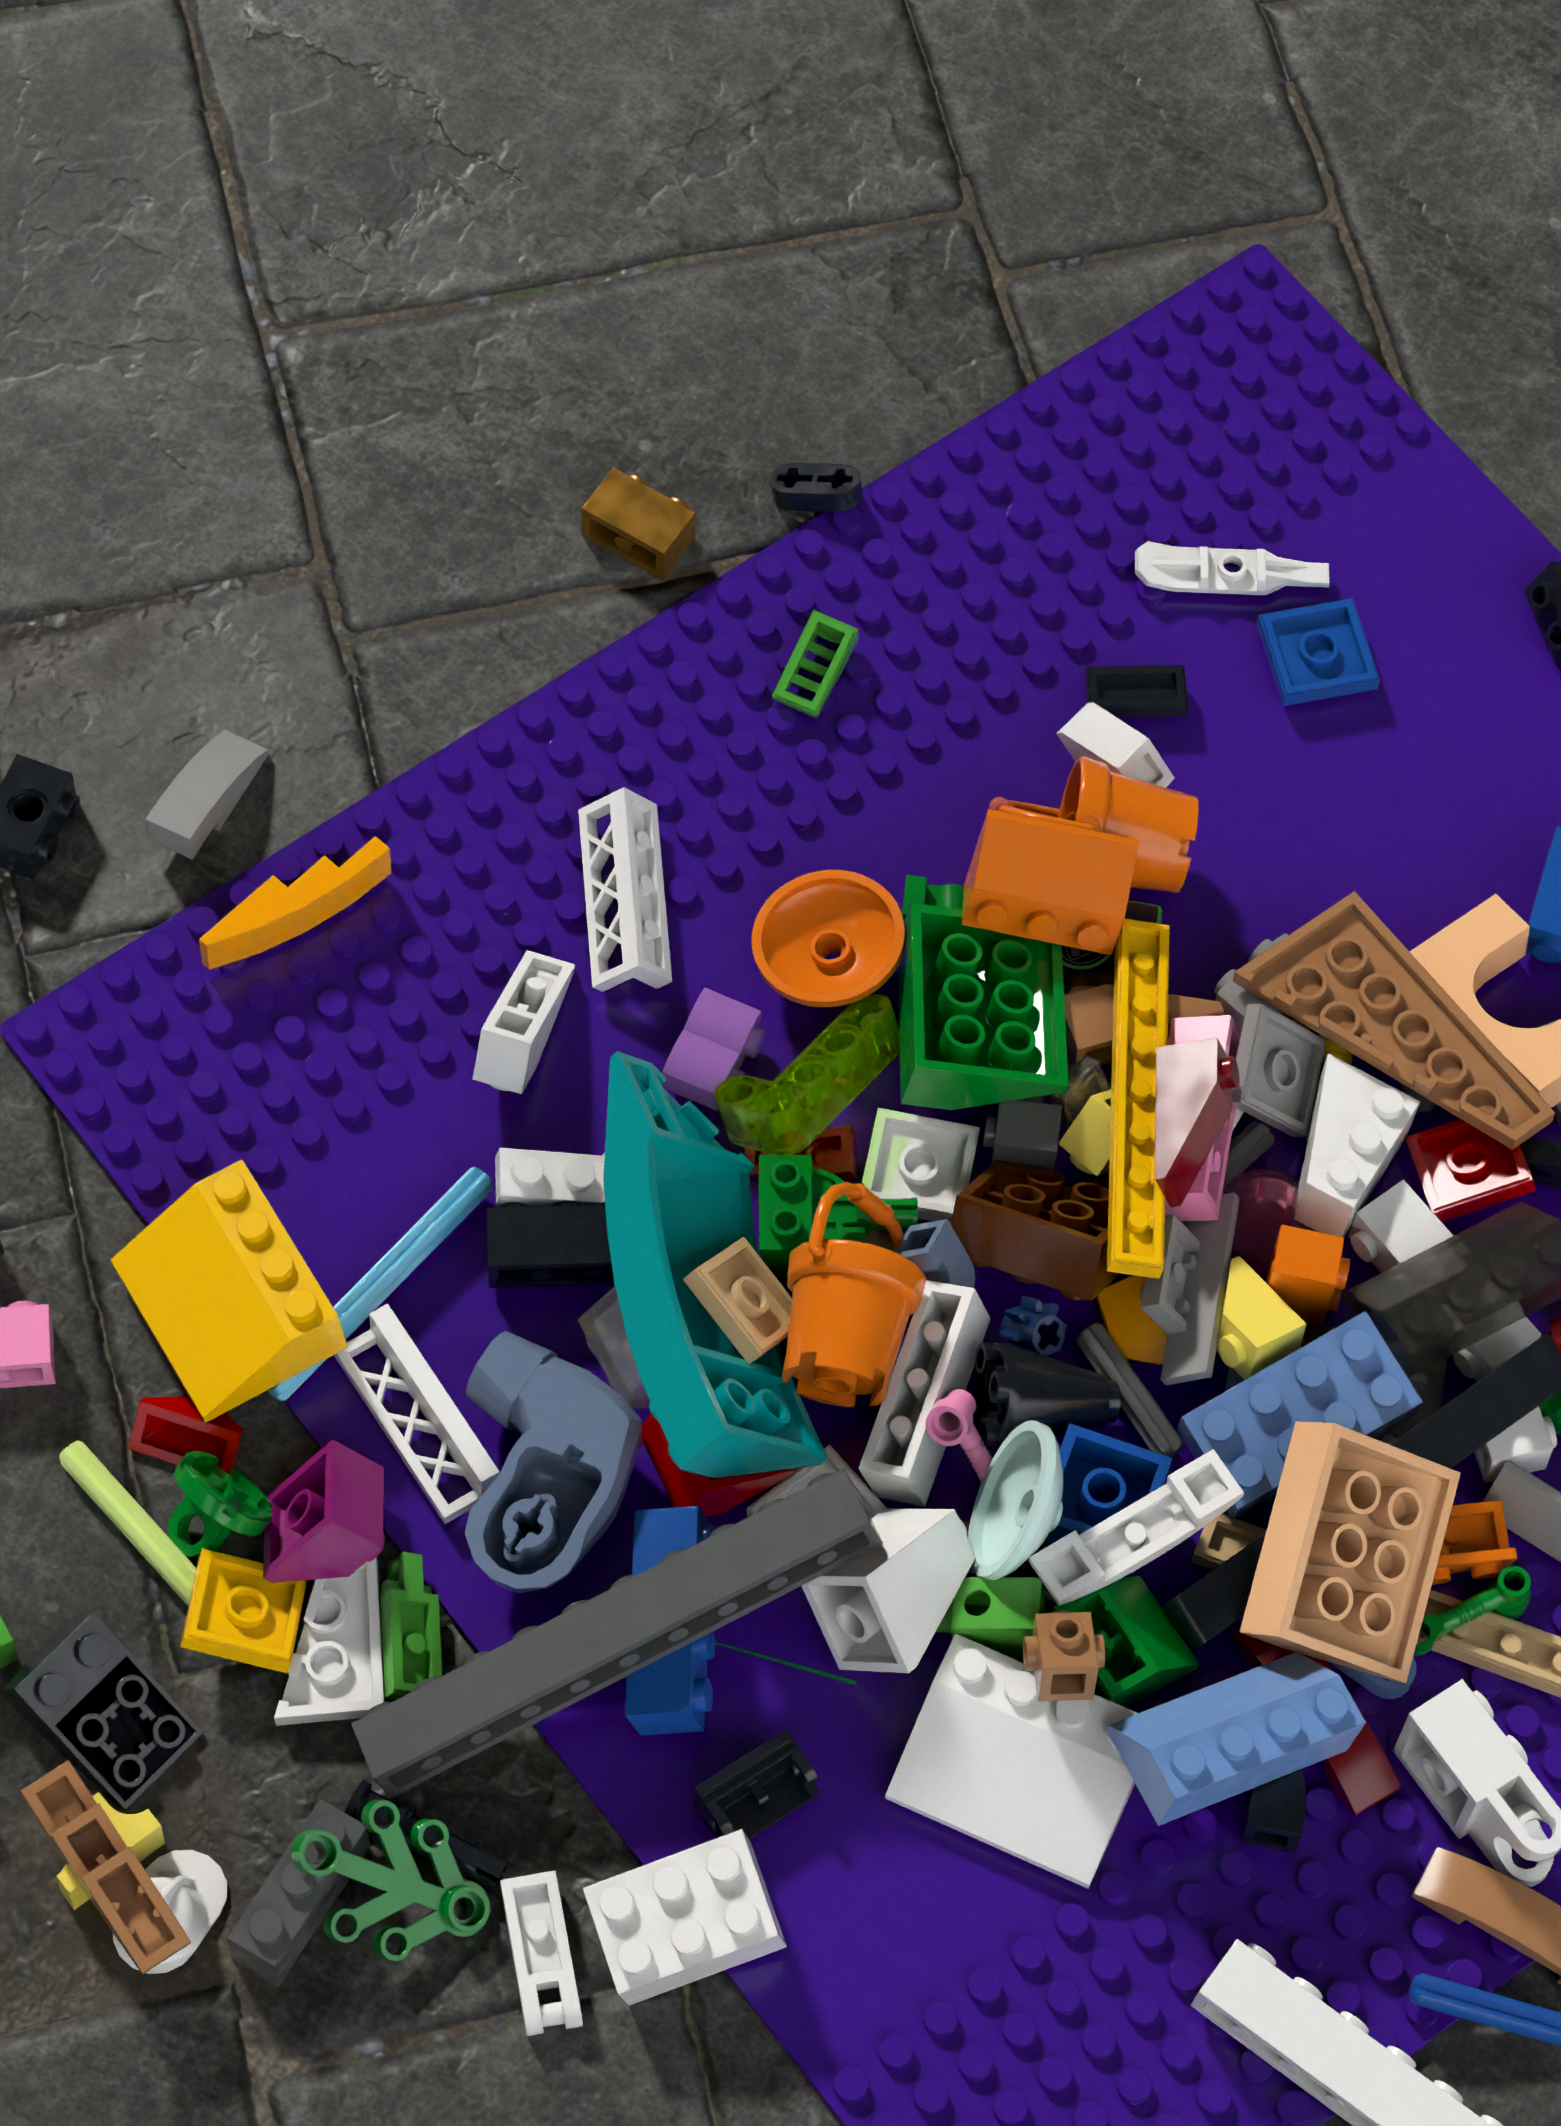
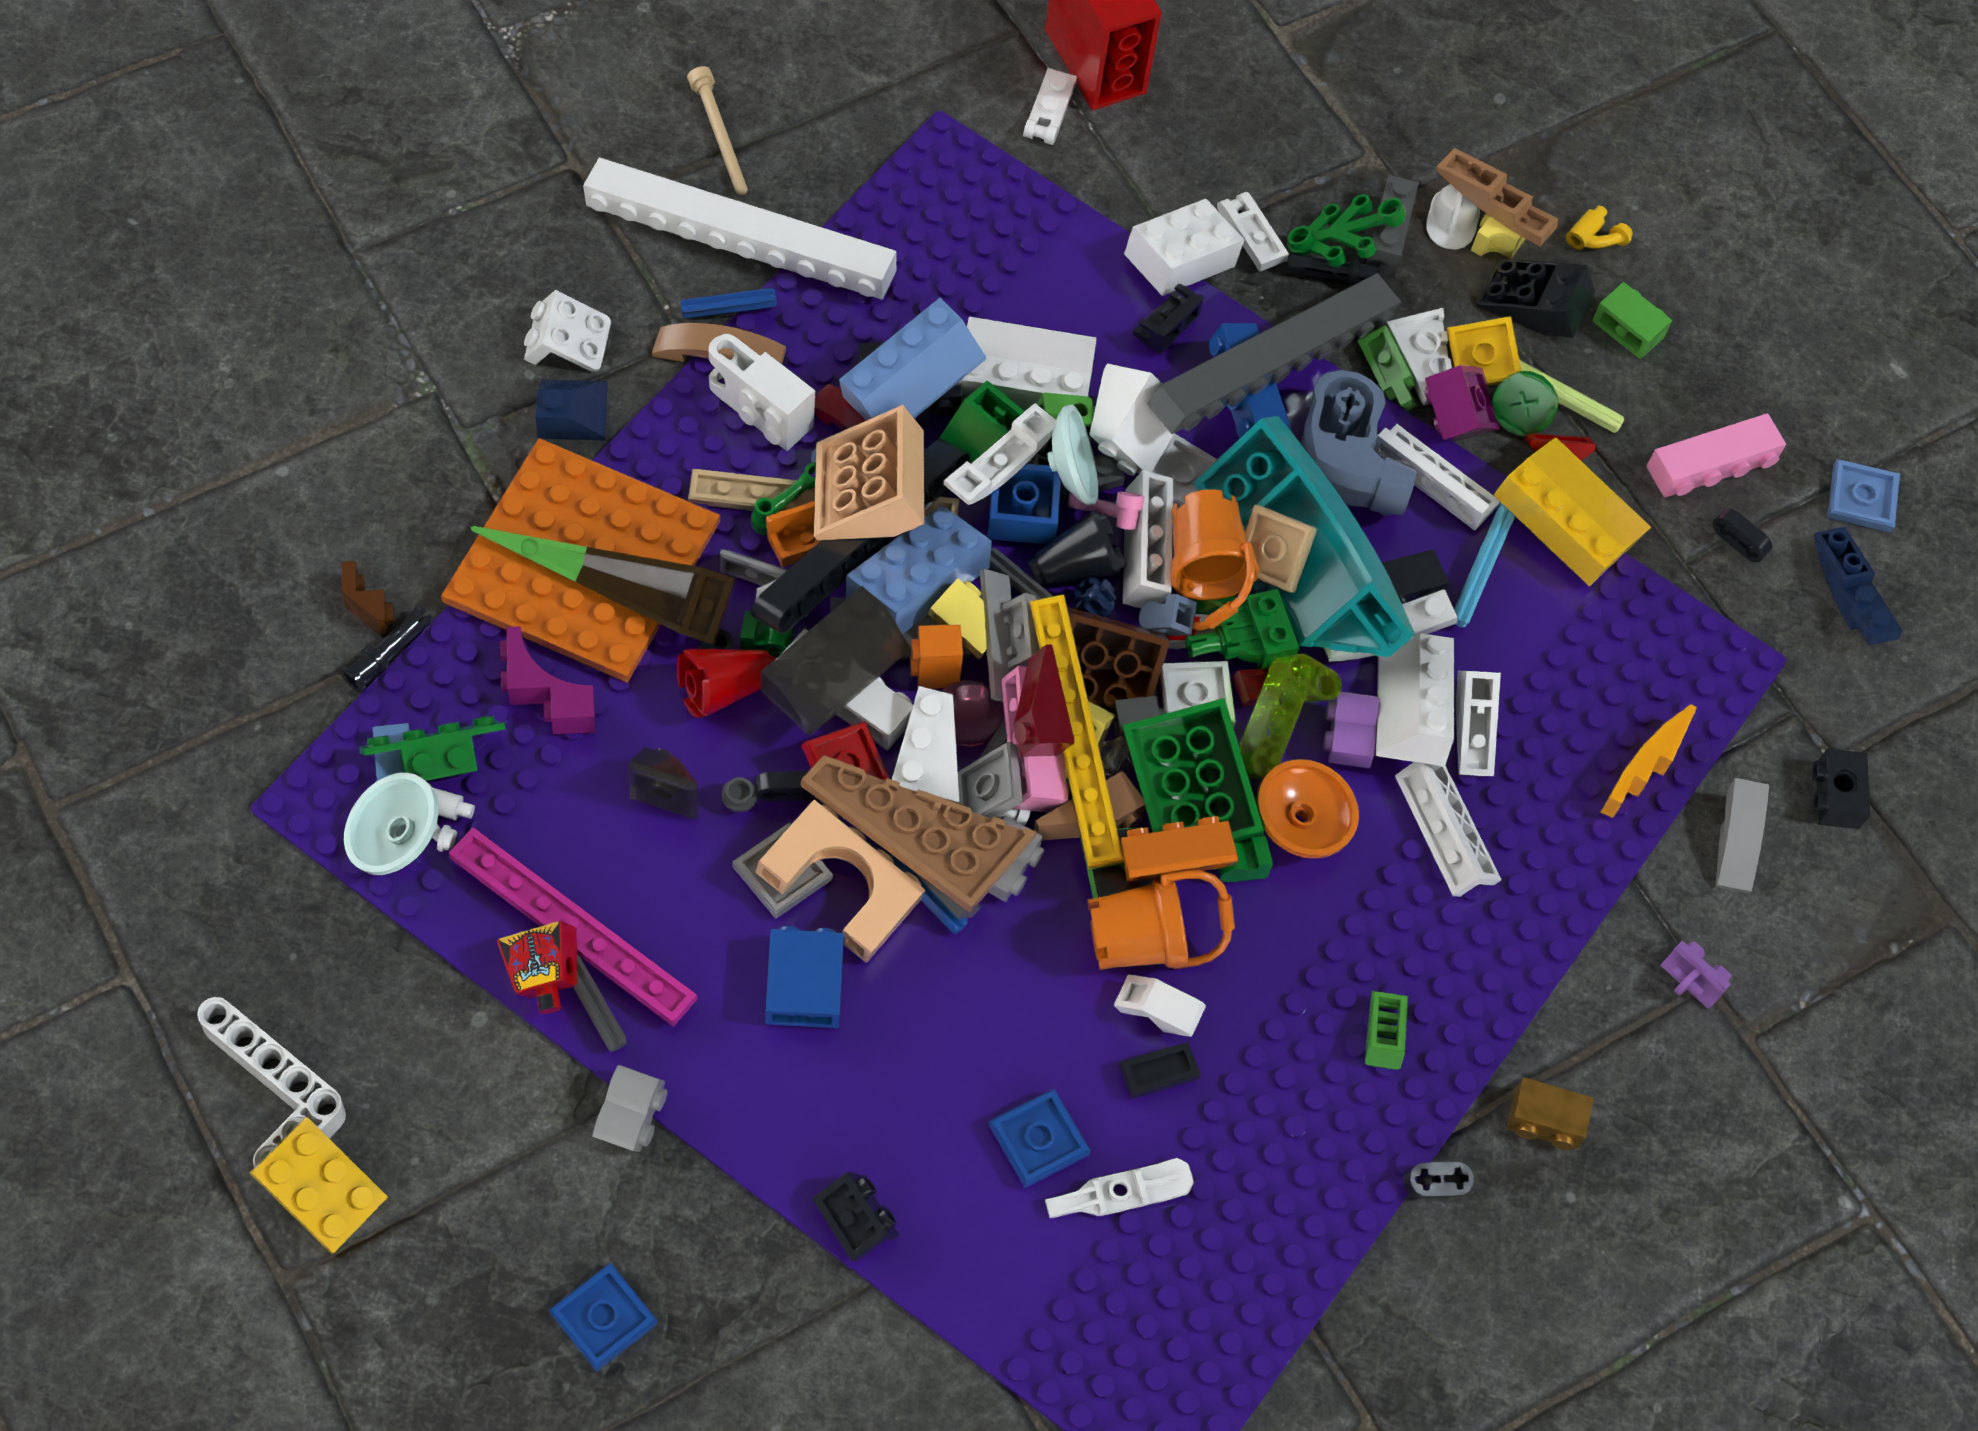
camera: 160 degrees right, 0 degrees up
medium nougat brick [1023,1610,1105,1701] -> none
none -> white slope [1376,633,1454,766]
none -> medium lavender hips [1660,940,1731,1009]

